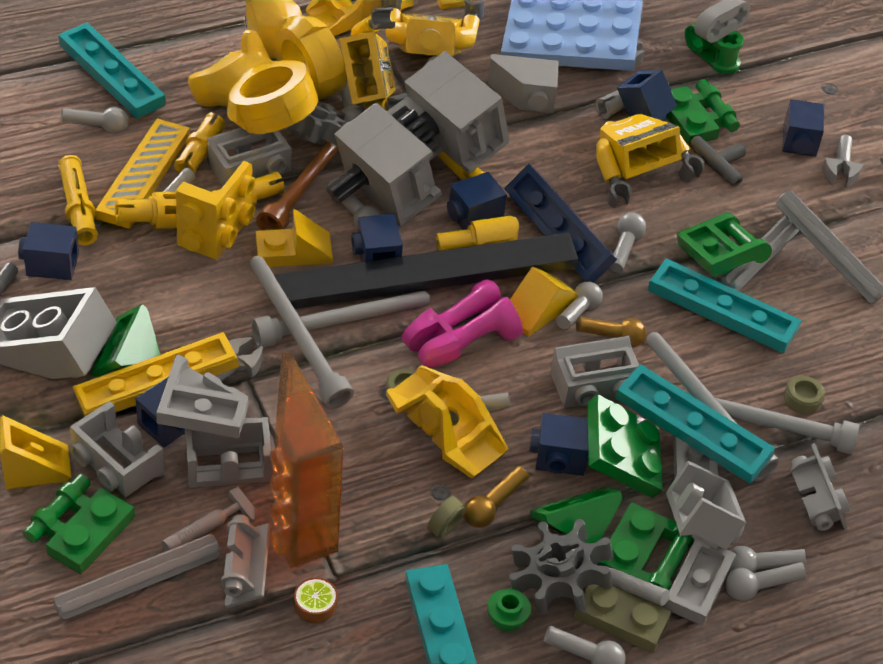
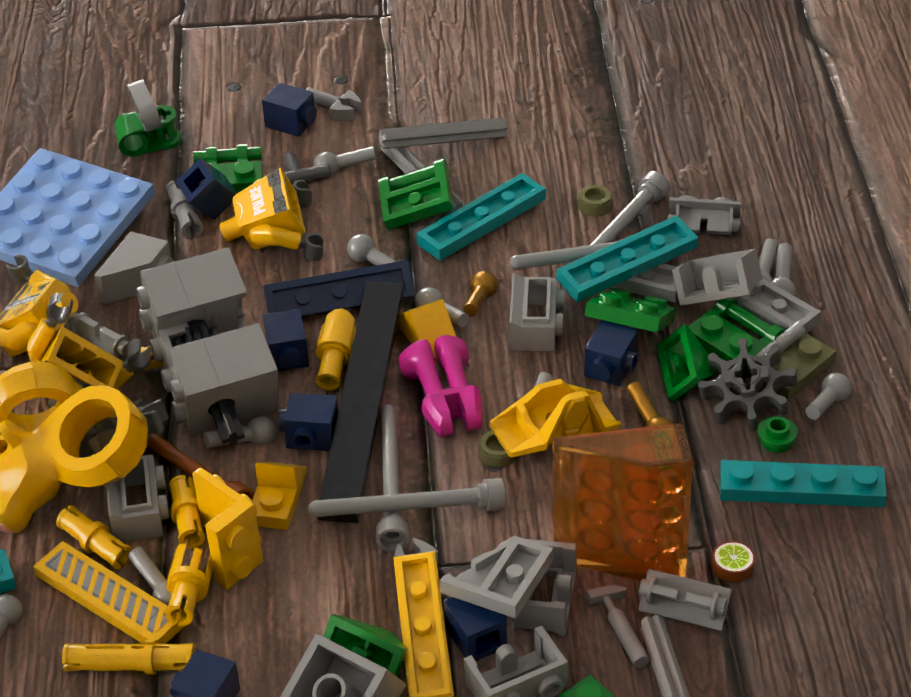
camera: 65 degrees left, 5 degrees down
none -> light grey bar [313,146,377,175]

